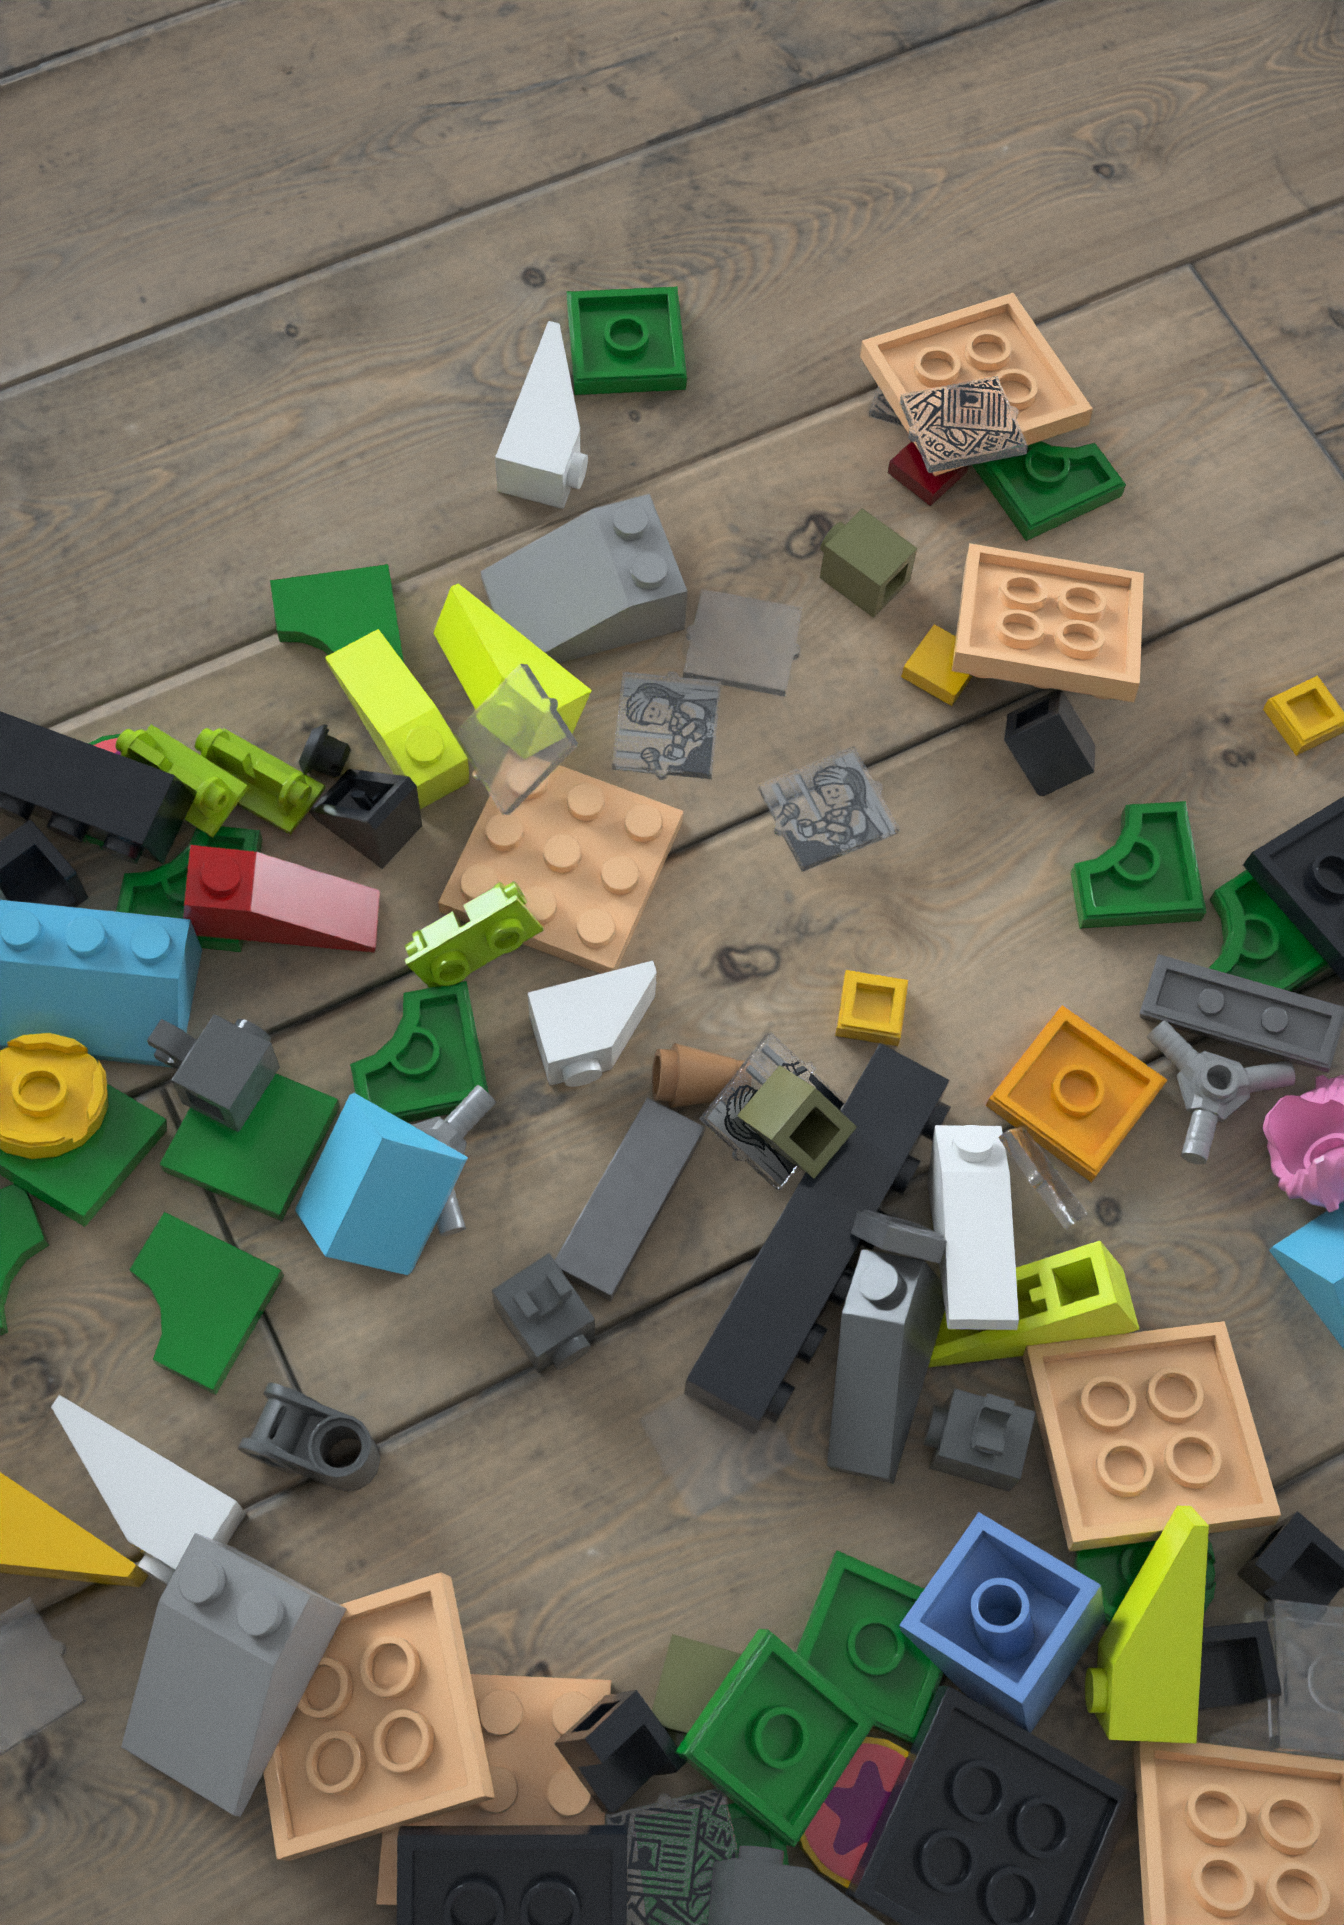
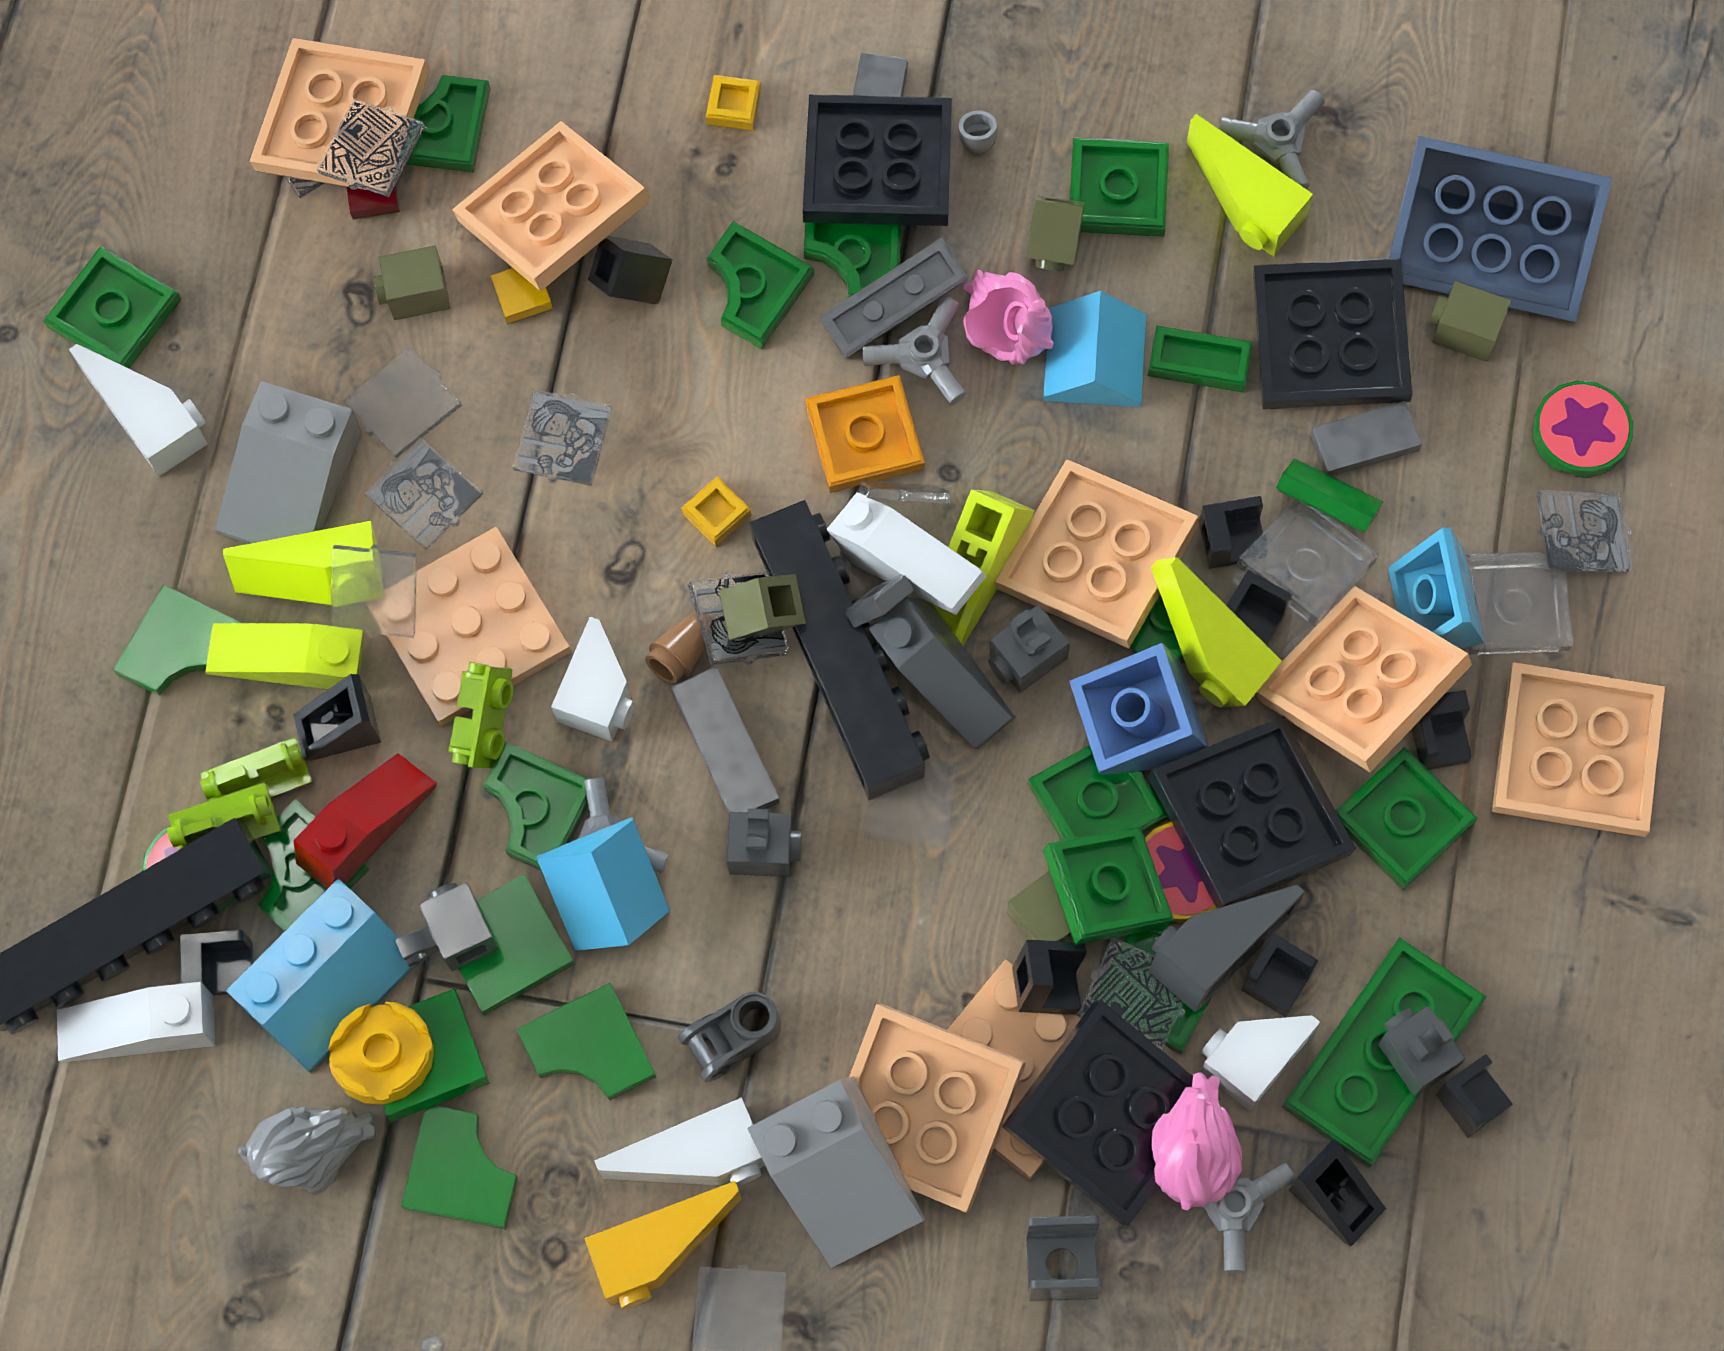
camera: 45 degrees left, 5 degrees up
black piece [298,724,351,778] -> none

